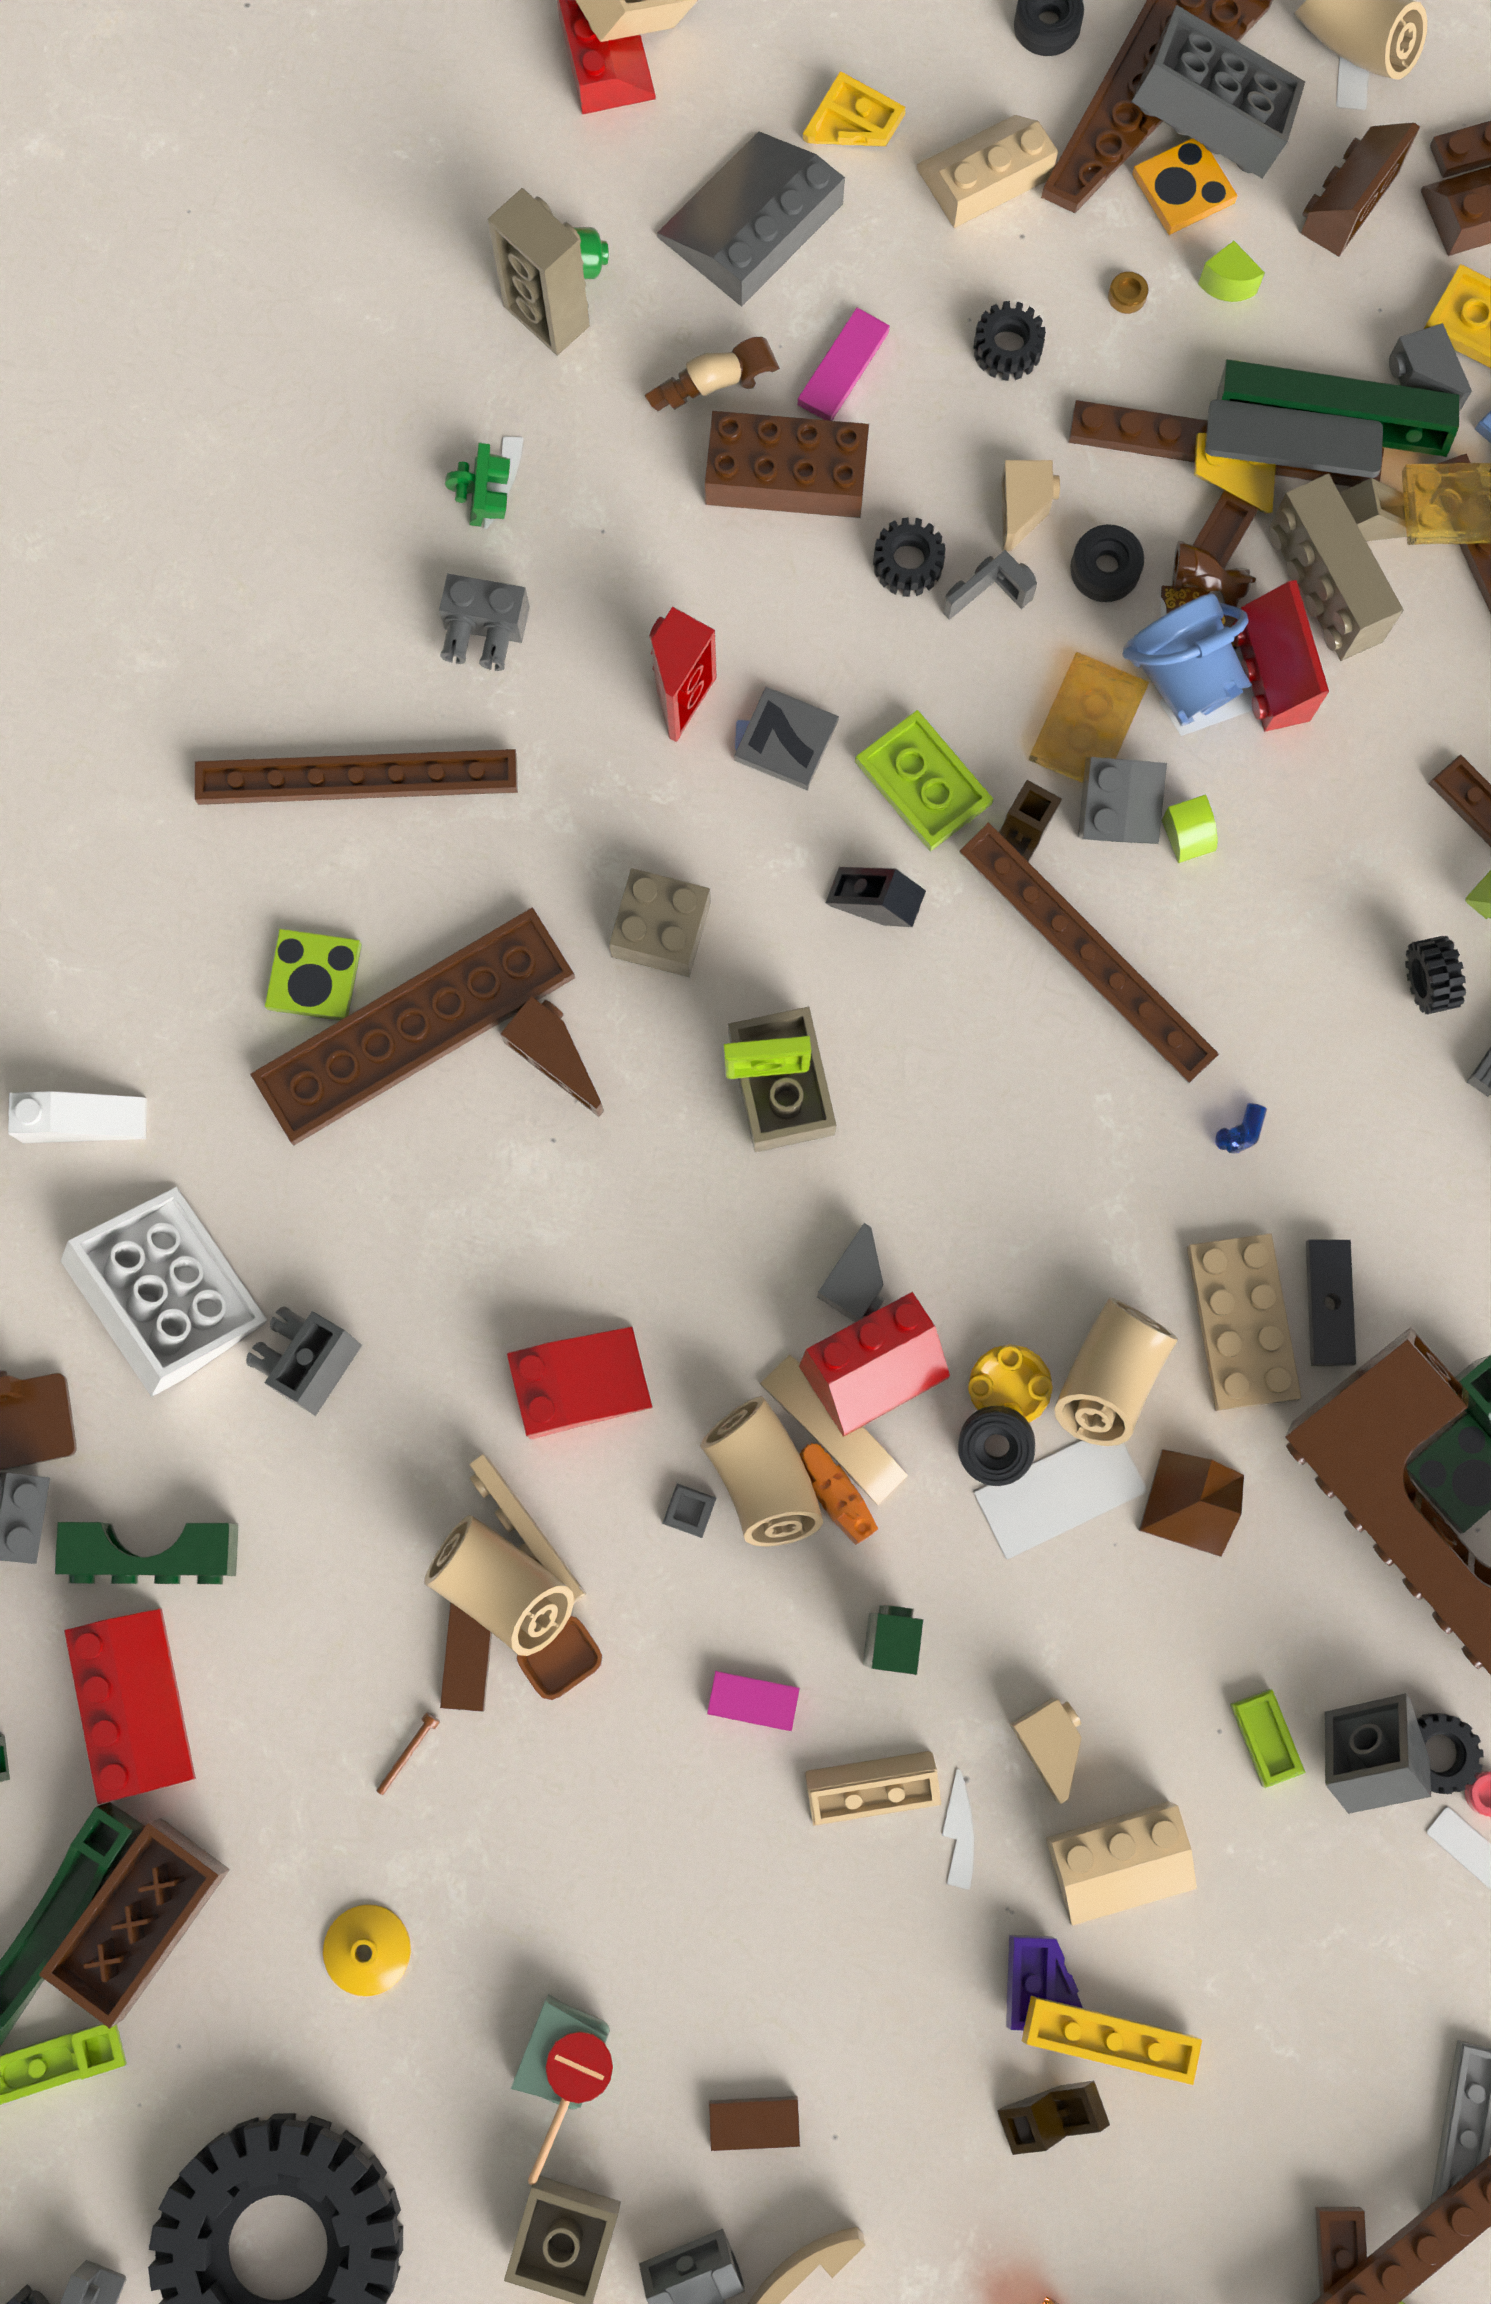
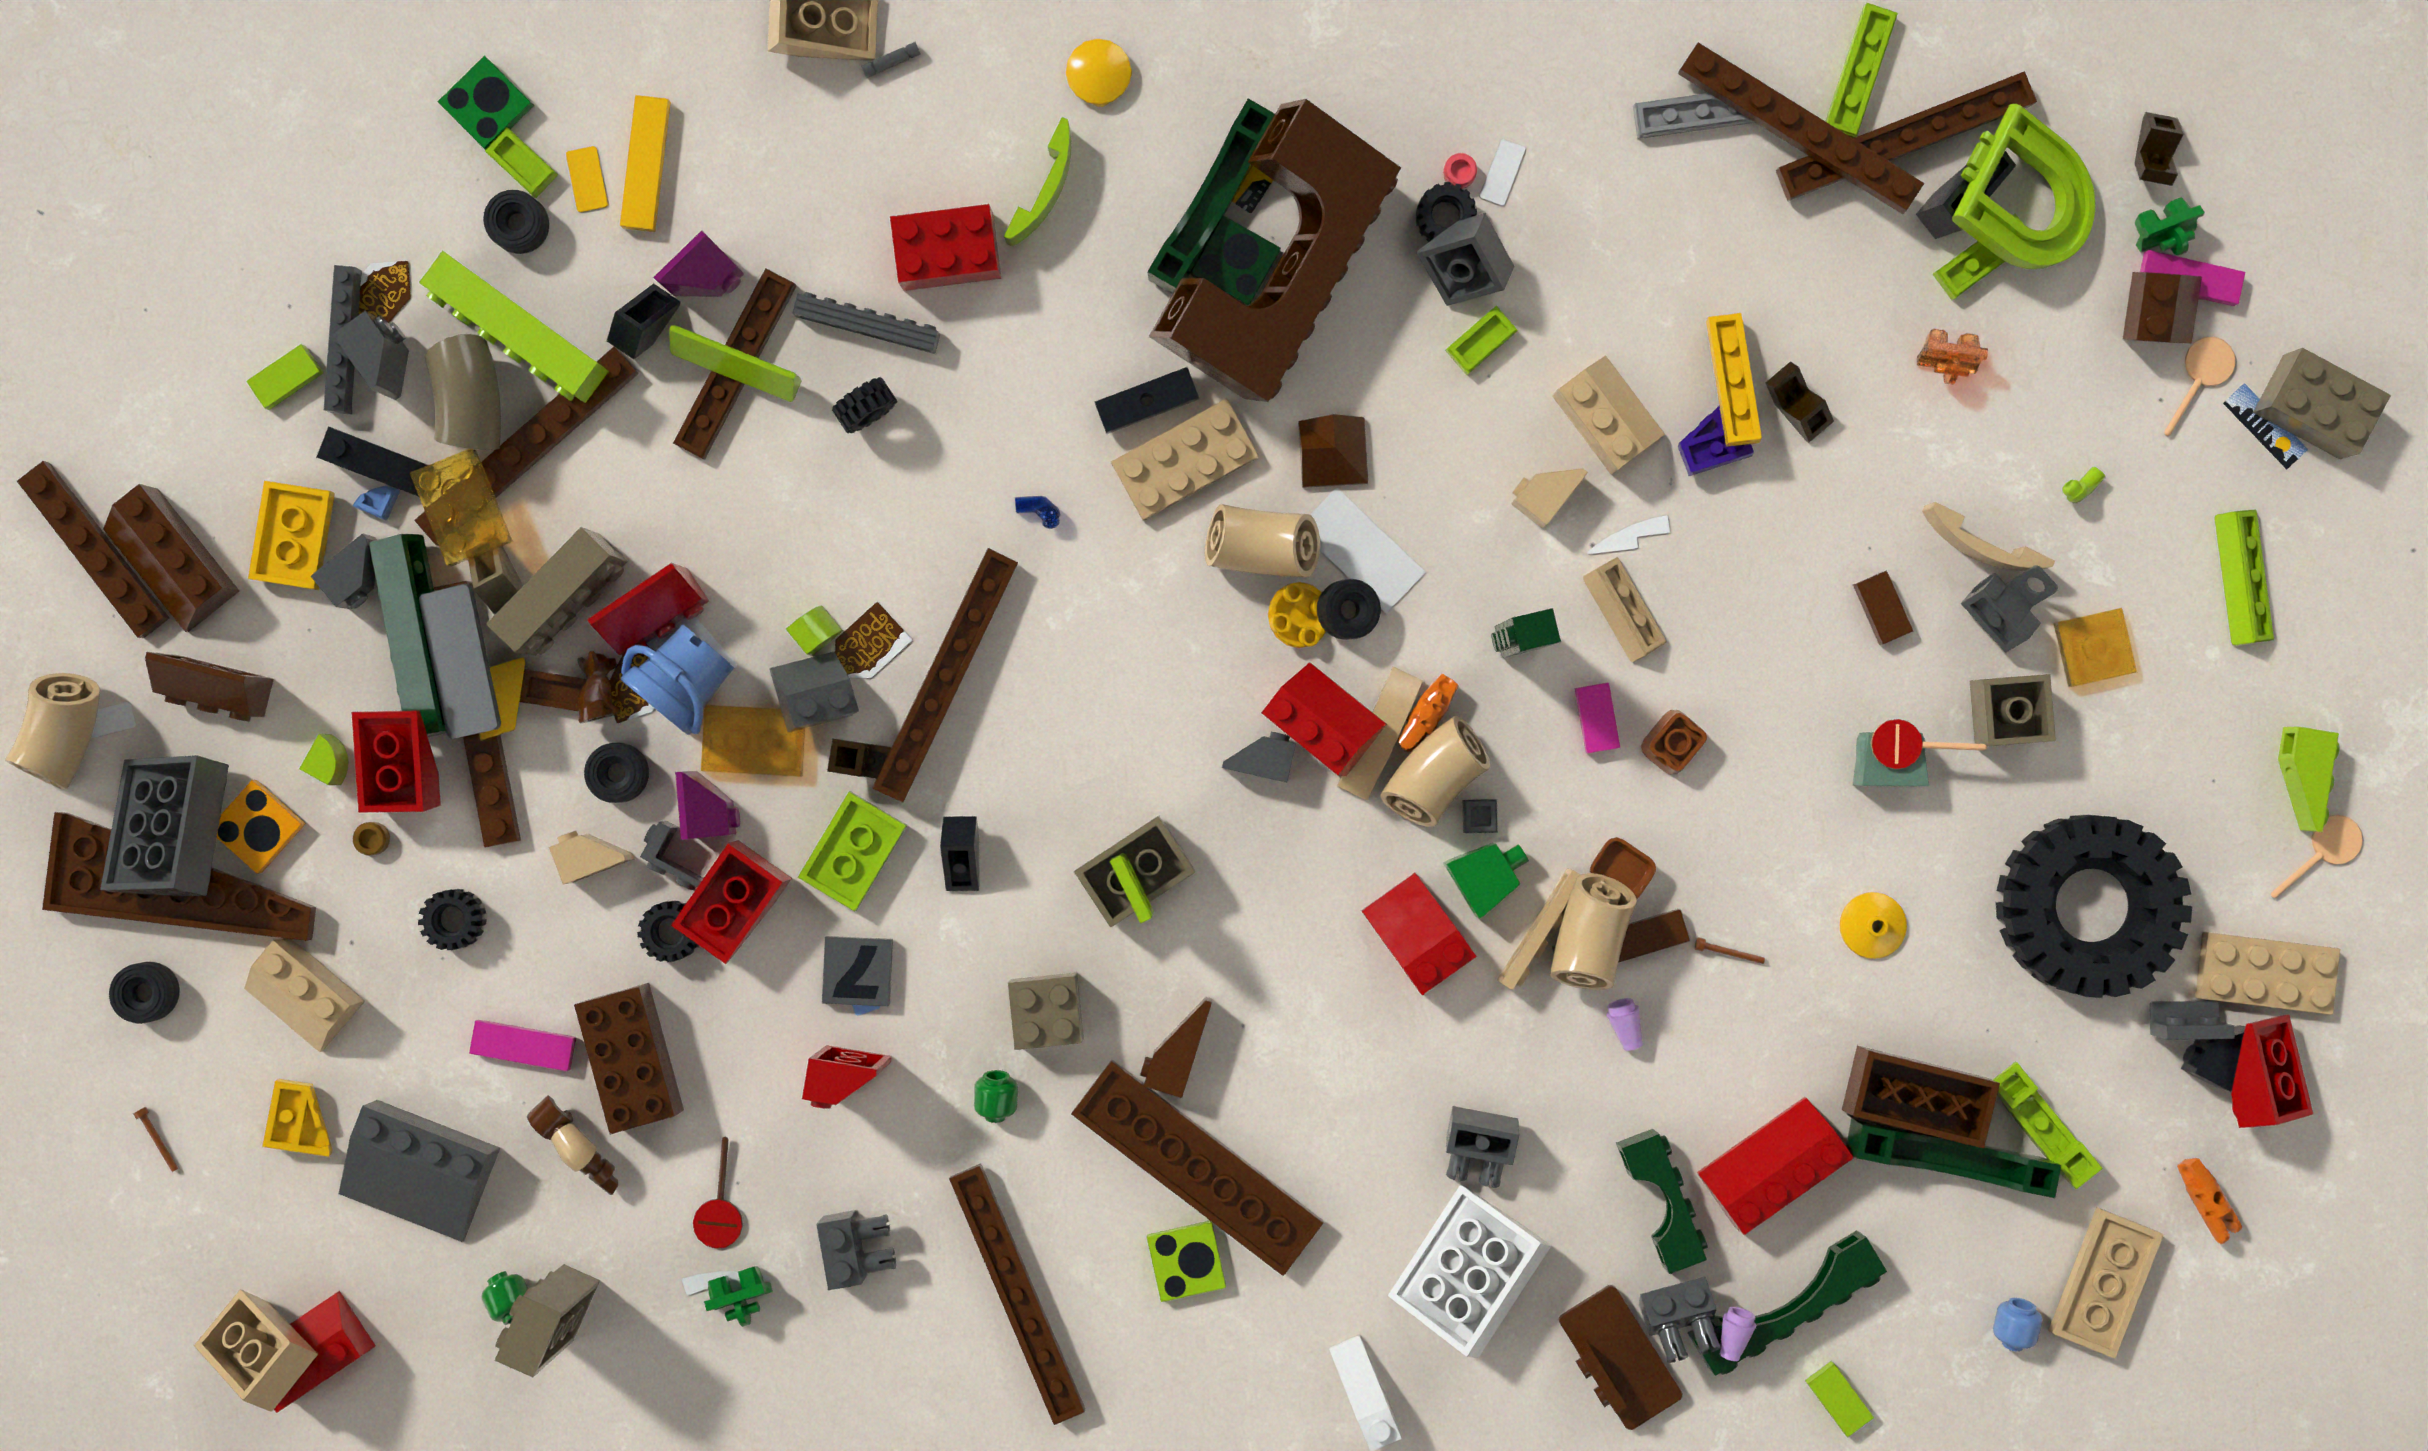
camera: 115 degrees left, 10 degrees up
none -> red slope [351,710,441,813]
none -> red slope [671,840,792,964]
none -> magenta slope [675,771,740,840]
none -> red piece [693,1137,743,1248]
none -> sticker [835,602,912,678]
none -> green head [974,1070,1018,1123]
none -> green torso [1443,843,1529,919]
none -> lavender cone [1606,998,1643,1051]
none -> dark orange piece [1641,710,1707,775]

